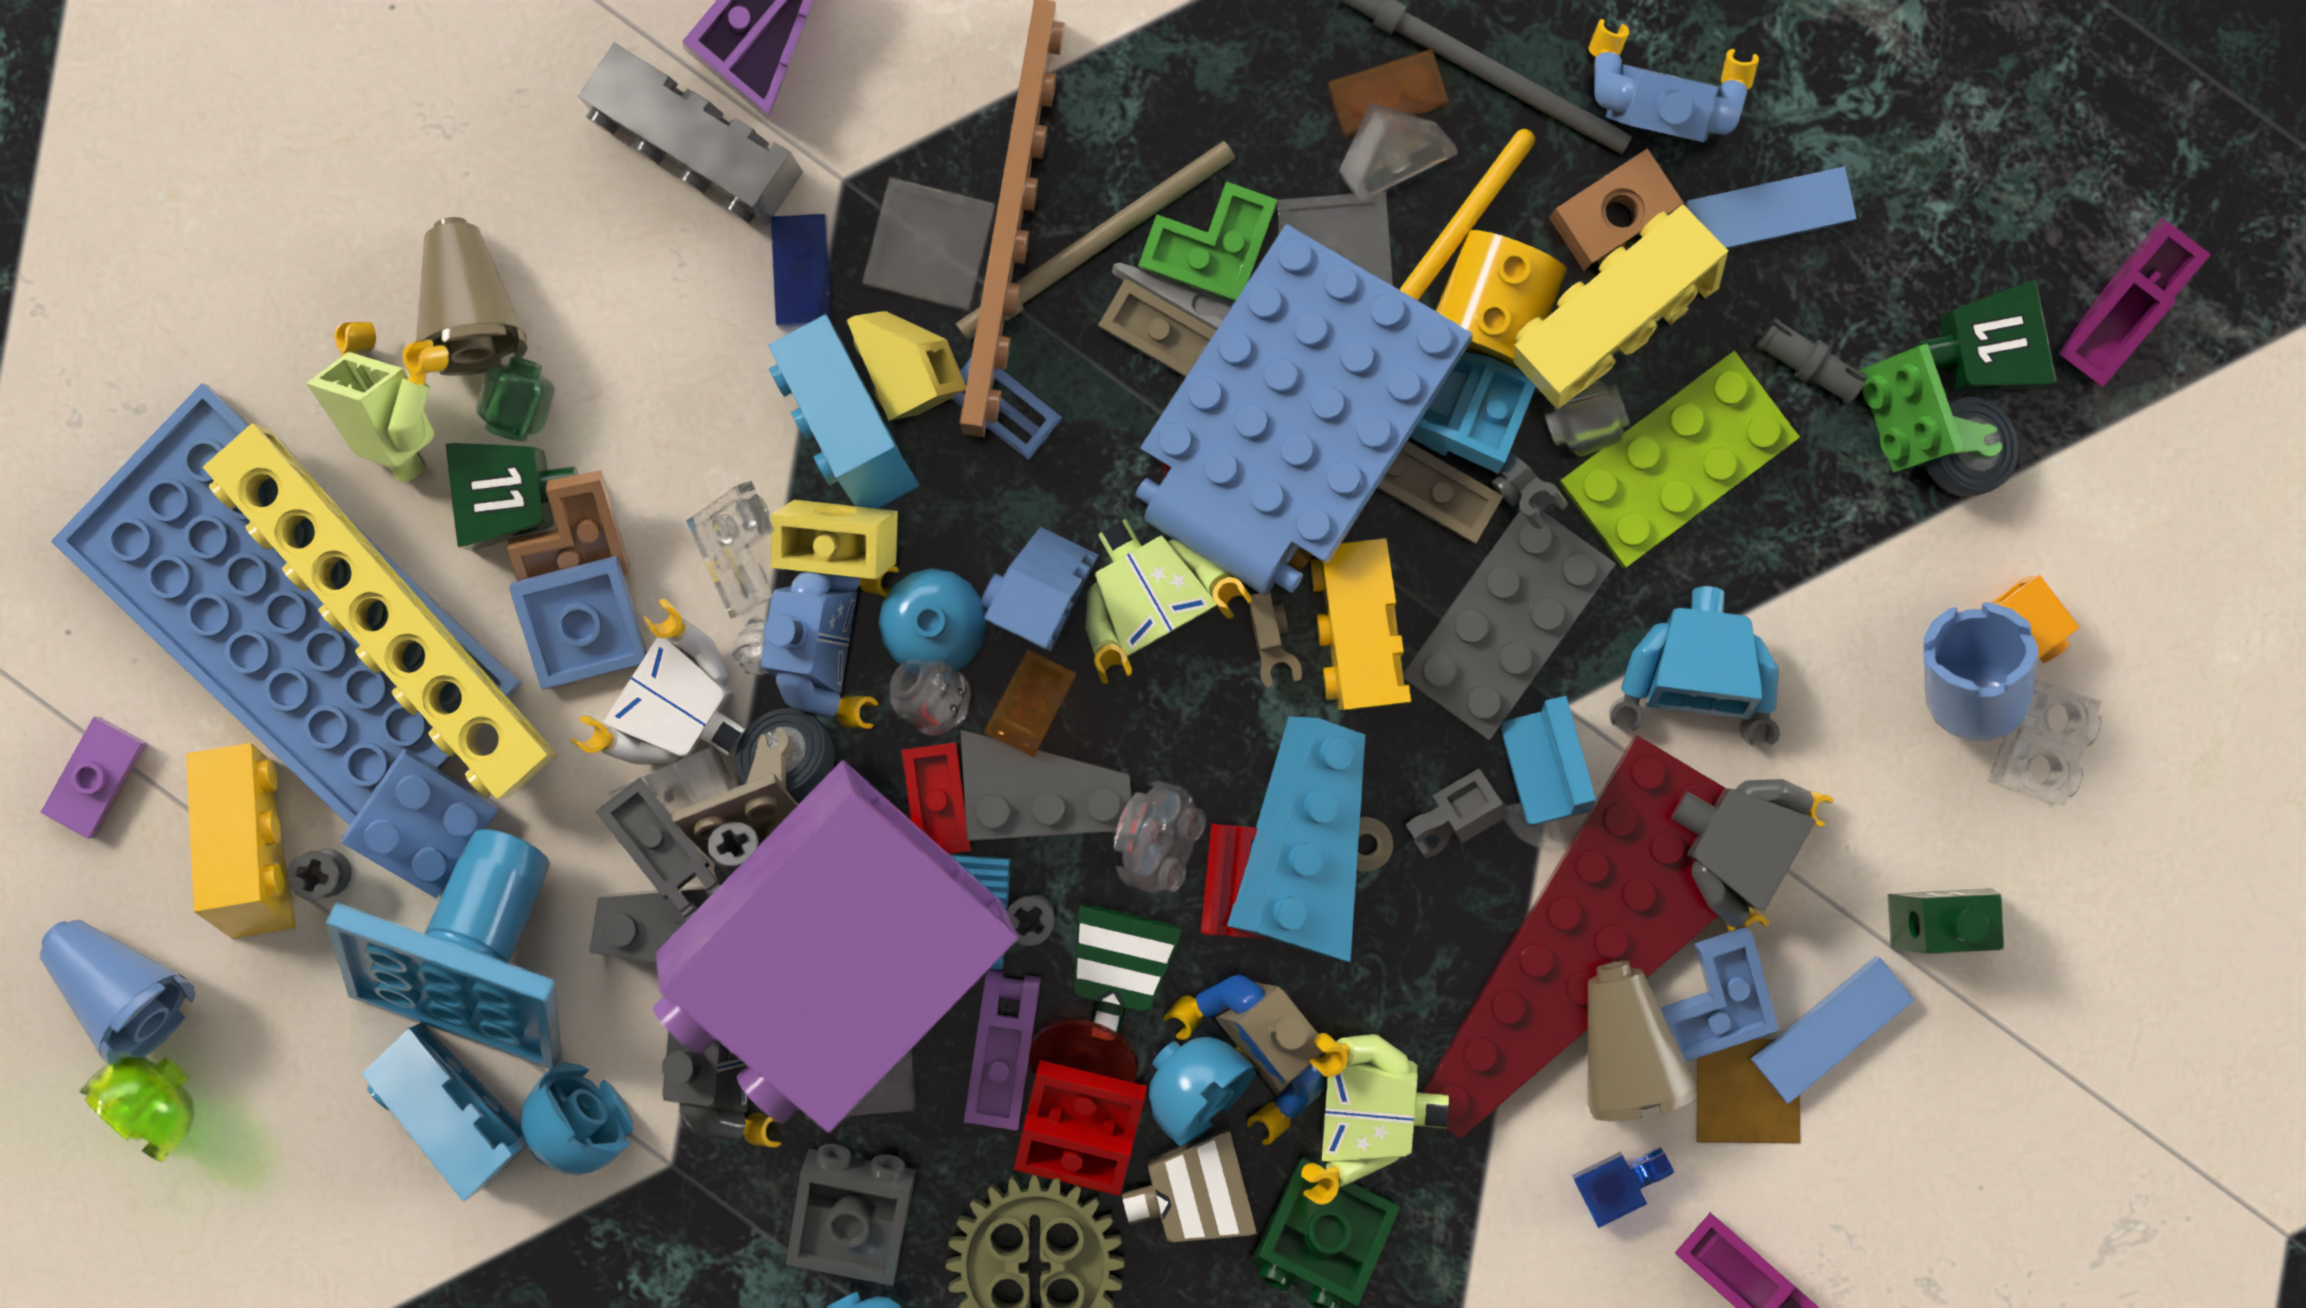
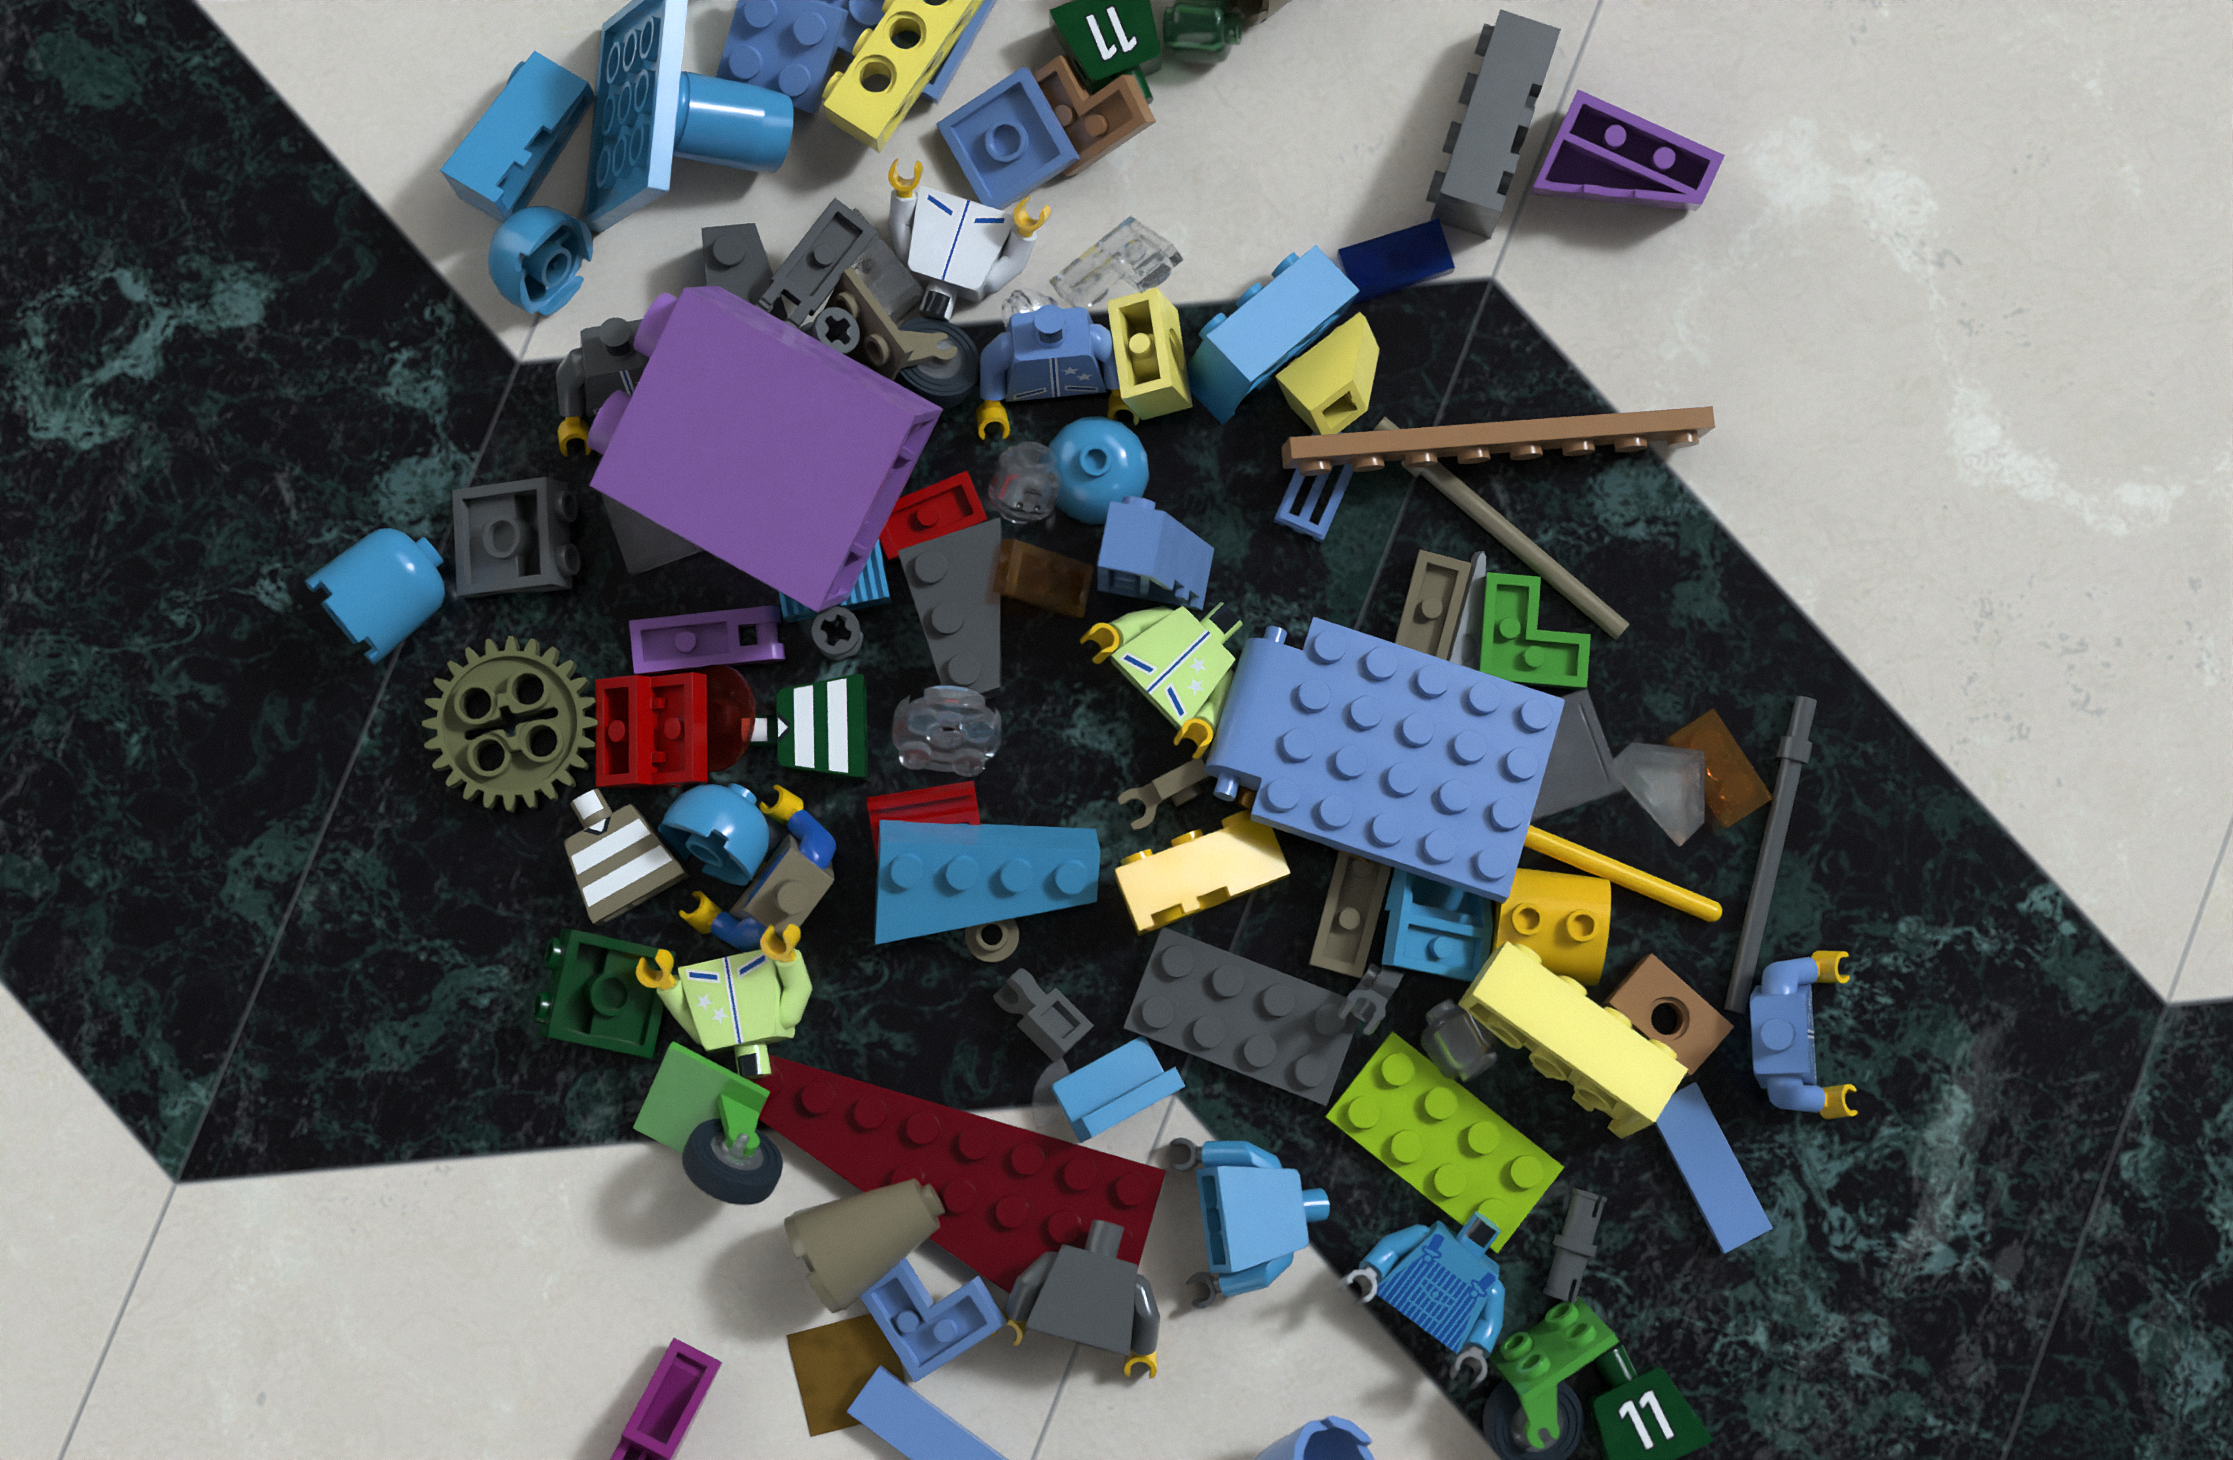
camera: 75 degrees right, 5 degrees down
clear plate [863,177,996,311] -> none
clear blue plate [1572,1147,1675,1228] -> none
none -> plate [633,1041,783,1205]
none -> dark azure torso [1338,1211,1505,1389]

